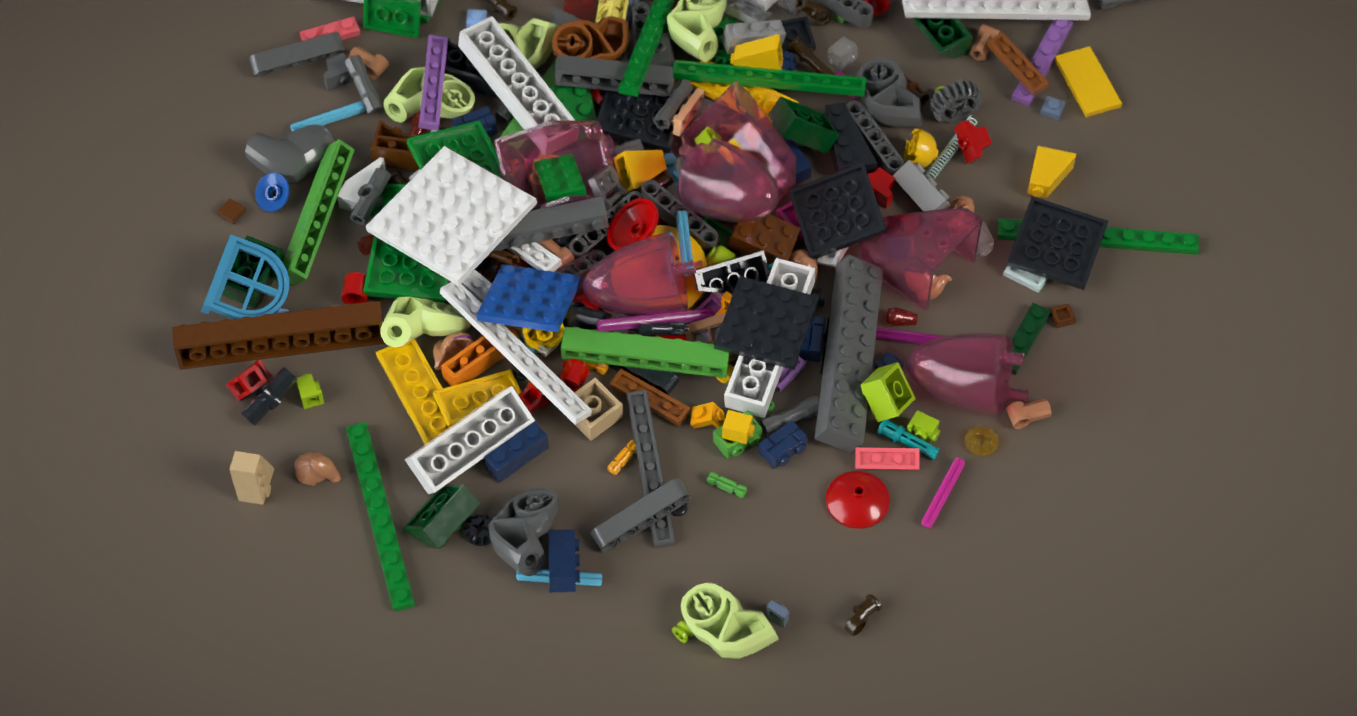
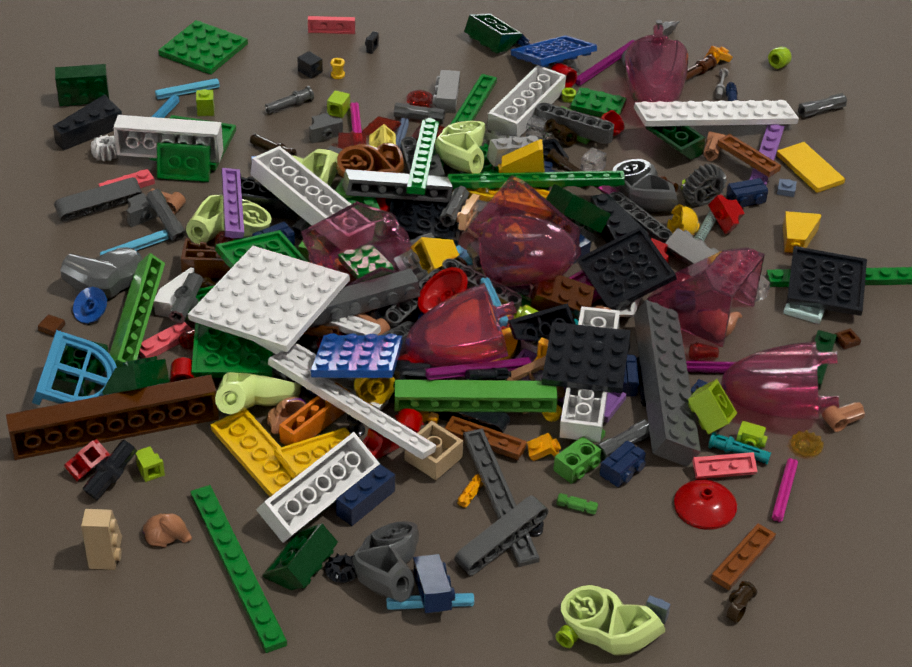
camera: 10 degrees left, 15 degrees down
yellow brick [722,410,755,444] -> none
none -> dark green slope [102,356,170,395]
none -> coral plate [139,322,194,358]
none -> dark orange plate [711,523,776,590]
none -> dark blue brick [726,178,768,207]

